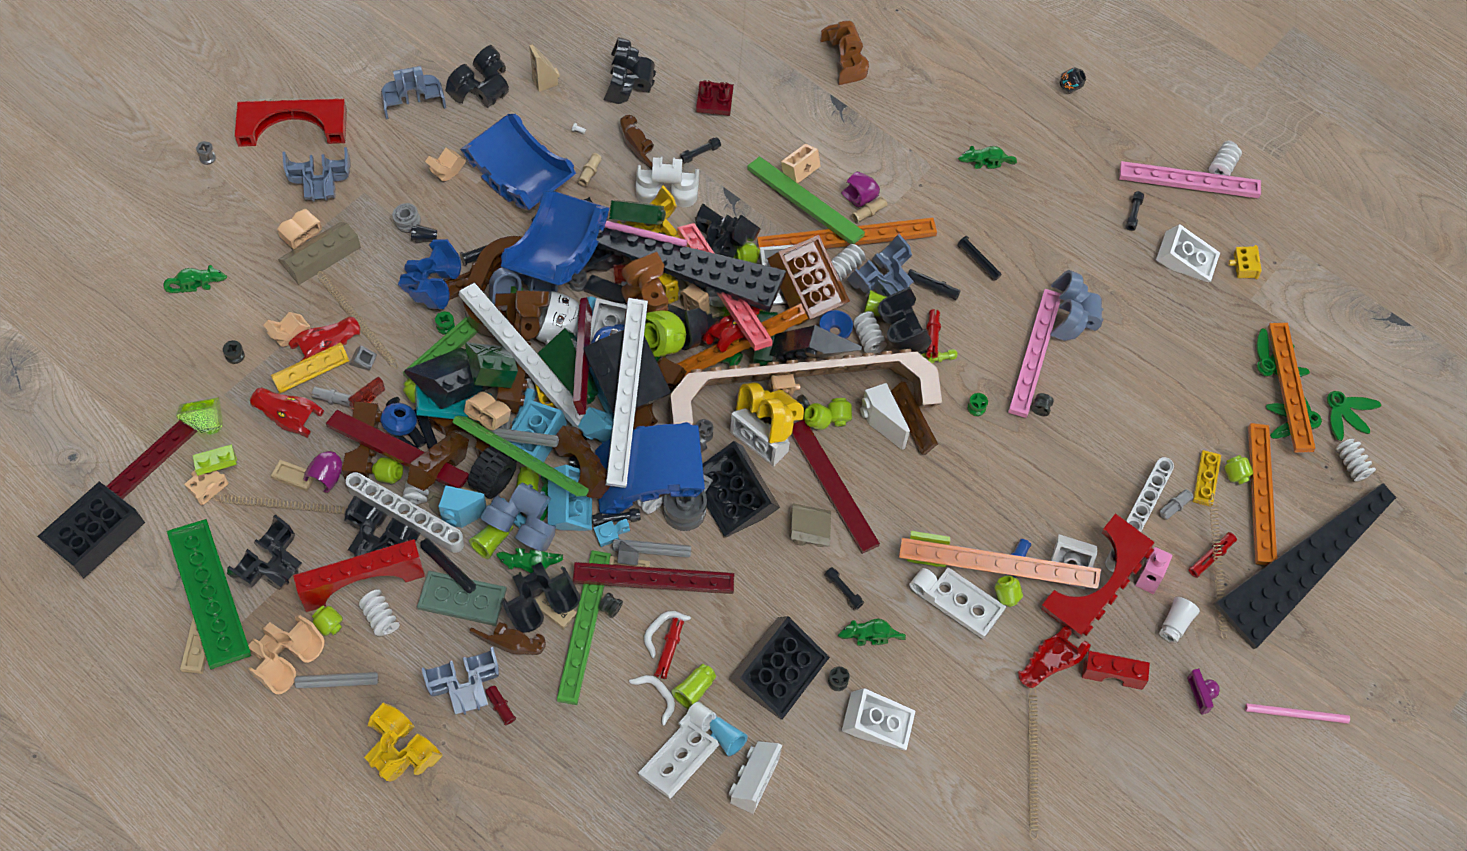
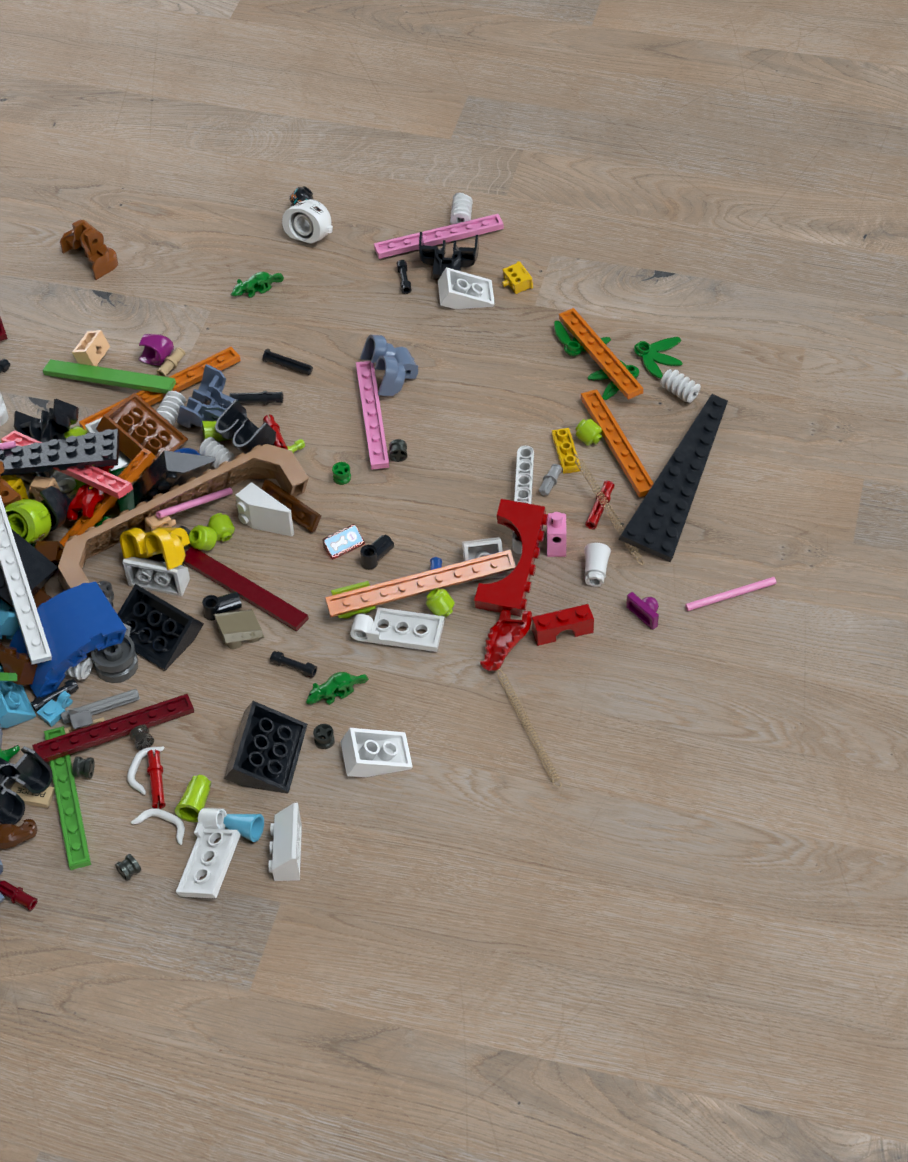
camera: 20 degrees left, 10 degrees down
none -> pearl dark grey wheel [115,854,141,881]
none -> clear smoke wheel [129,725,154,750]
none -> bright pink piece [156,487,233,519]
none -> black piece [202,592,242,621]
none -> white piece [282,199,333,243]
none -> slope [322,524,365,560]
none -> black piece [360,534,394,570]
none -> black piece [419,232,479,279]

